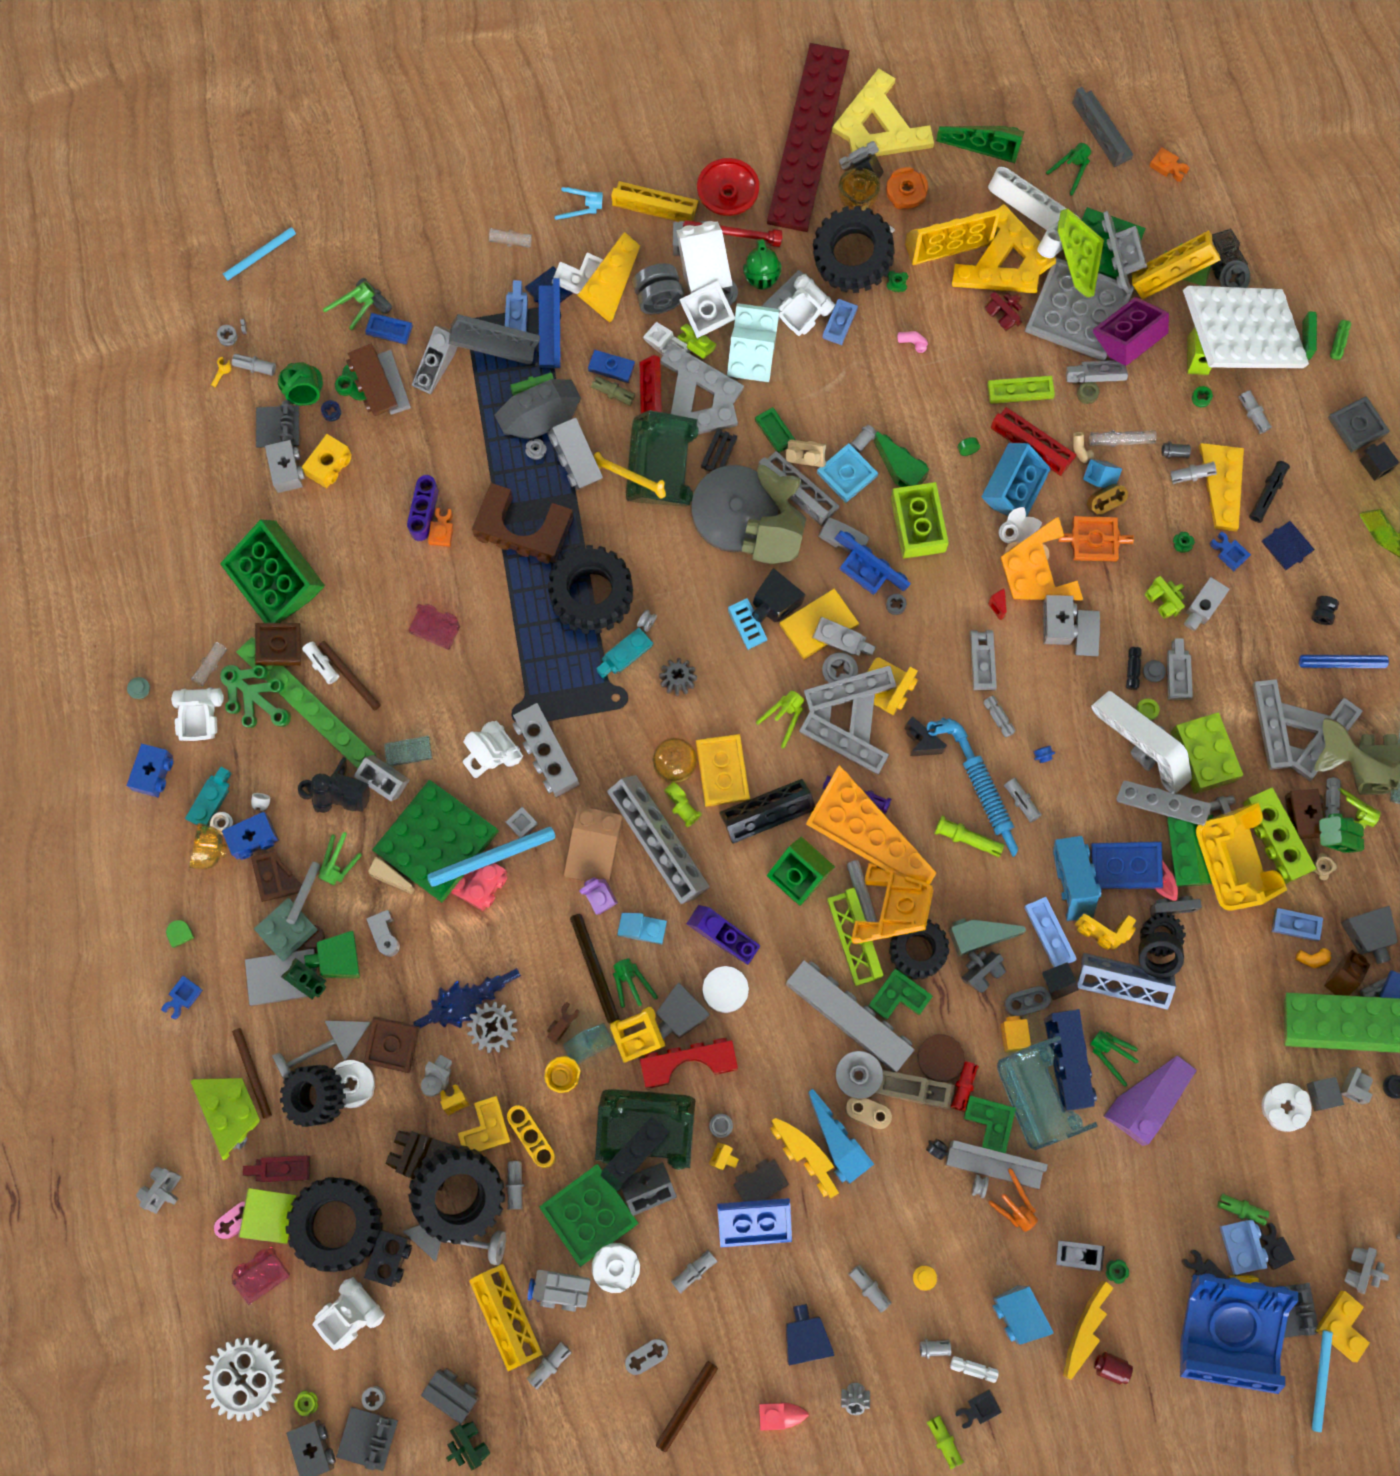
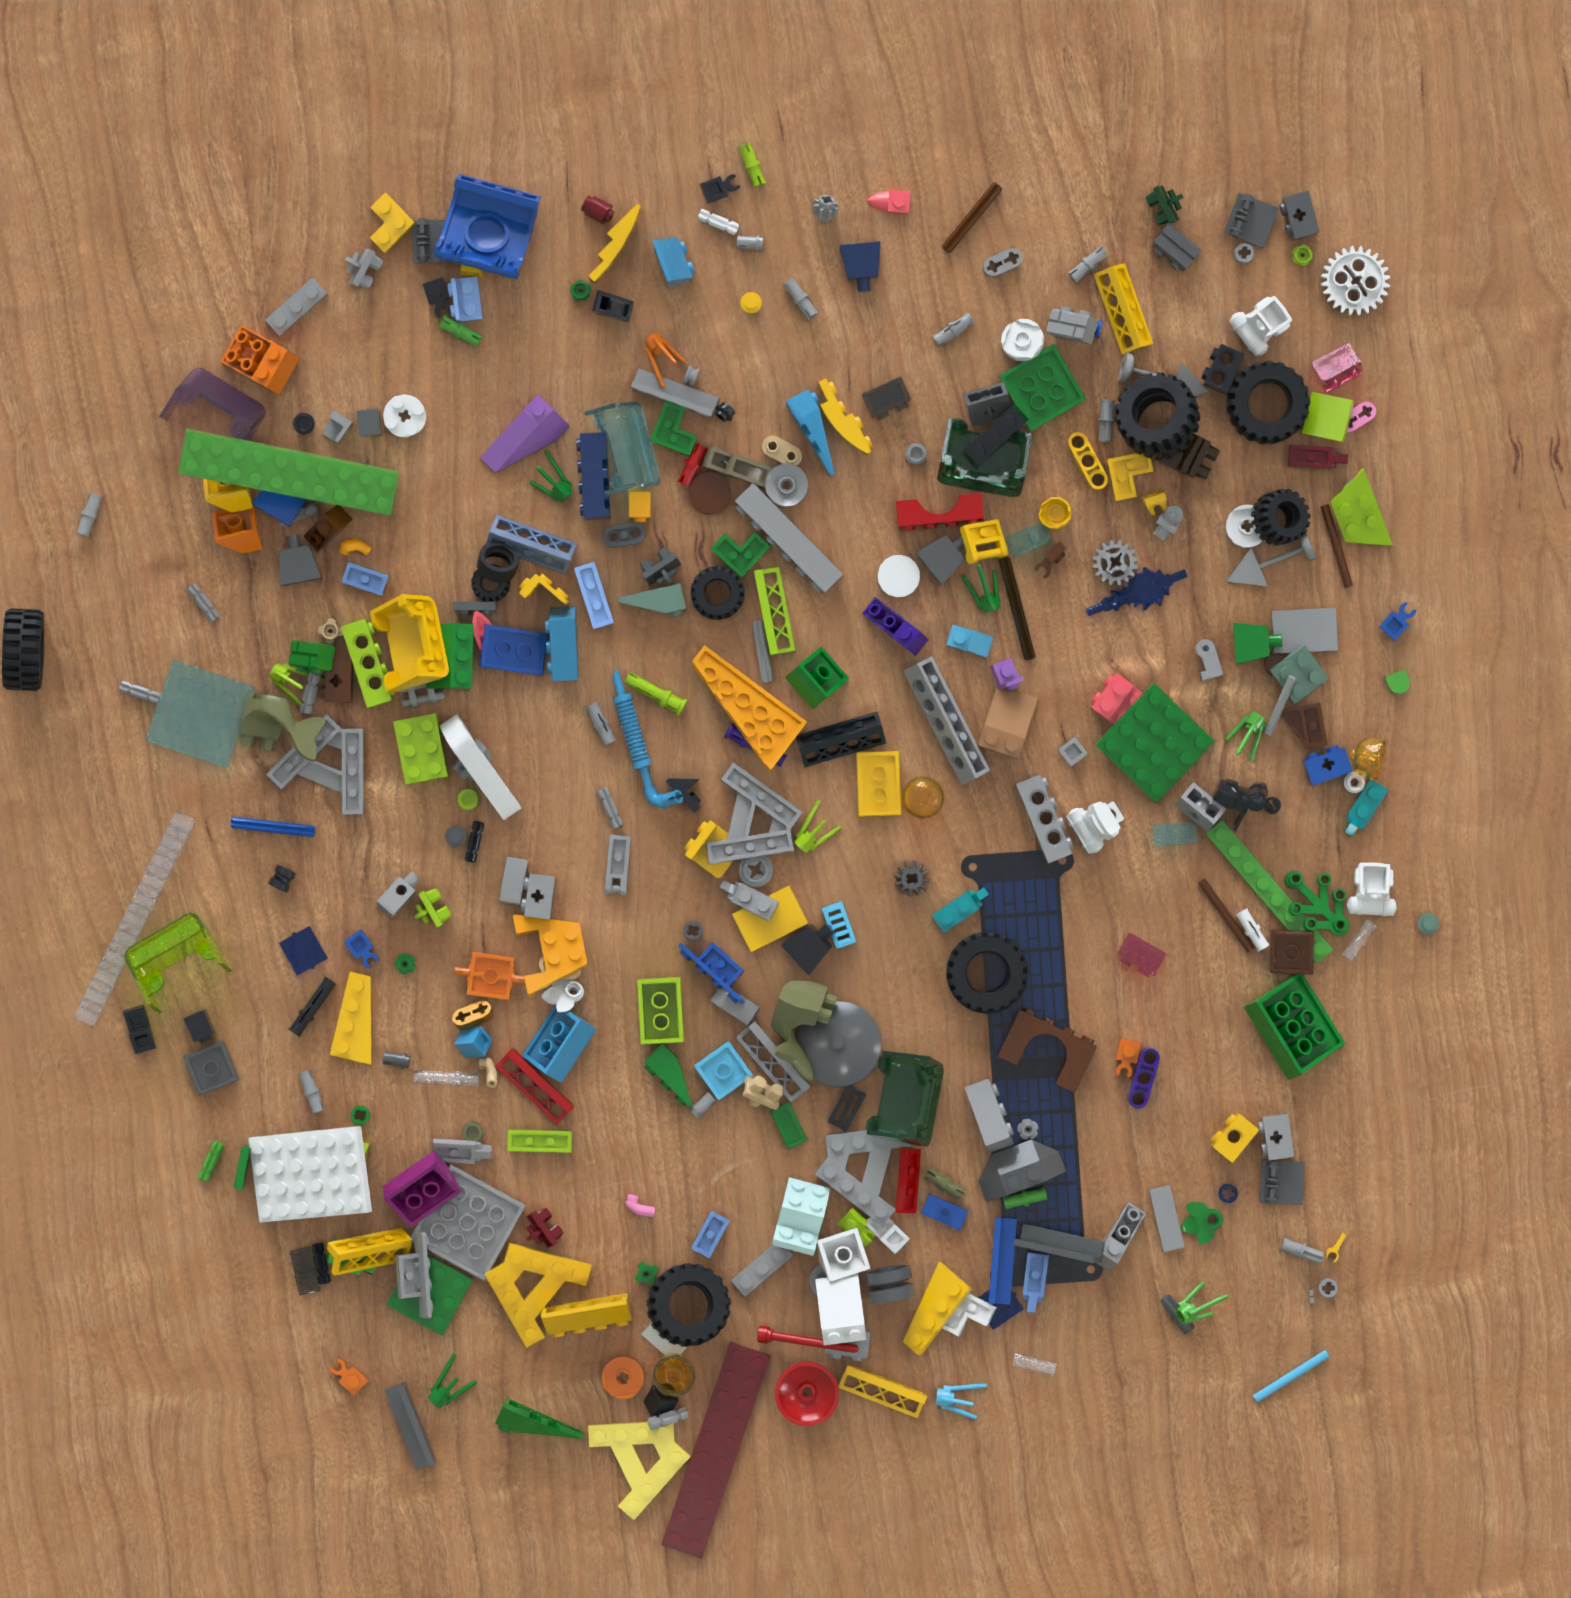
camera: 175 degrees left, 15 degrees up
blue brick [126,743,173,798] -> none
light grey hips [136,1167,181,1214] -> none
white hinge [251,793,271,811] -> none
green helmet [278,362,323,406] -> none
dark green hips [281,958,326,1000] -> none
reddish brown wedge [346,343,399,416] -> none
reddish brown tile [363,1016,420,1073] -> none
blue plate [365,313,413,345] -> none
tan slope [368,857,415,894] -> none
medium azure axle [427,827,555,887] -> none
yellow piece [593,452,666,499] -> none
light grey bush [637,609,657,632] -> none
lime connector [664,782,702,828] -> none
yellow tile [708,1143,739,1170] -> none
tile [717,1198,792,1247] -> none
green helmet [743,239,781,290] -> none
white piece [778,274,836,336] -> none
light orange wing [851,863,933,944] -> none
green tile [957,437,980,456] -> none
white beam [988,167,1080,258] -> none
red slope [988,588,1007,620] -> none
blue plate [1034,745,1055,763] -> none
black panel [1042,962,1079,1000] -> none
lime plate [1057,209,1104,298] -> none
light grey bracket [1116,781,1212,826] -> none
light grey hinge [1167,638,1193,700] -> none
light grey pin [1170,461,1217,484] -> none
black plate [1182,1250,1227,1279] -> none
dark grey gear [1218,260,1250,288] -> none
medium azure bar [1312,1330,1333,1432] -> none

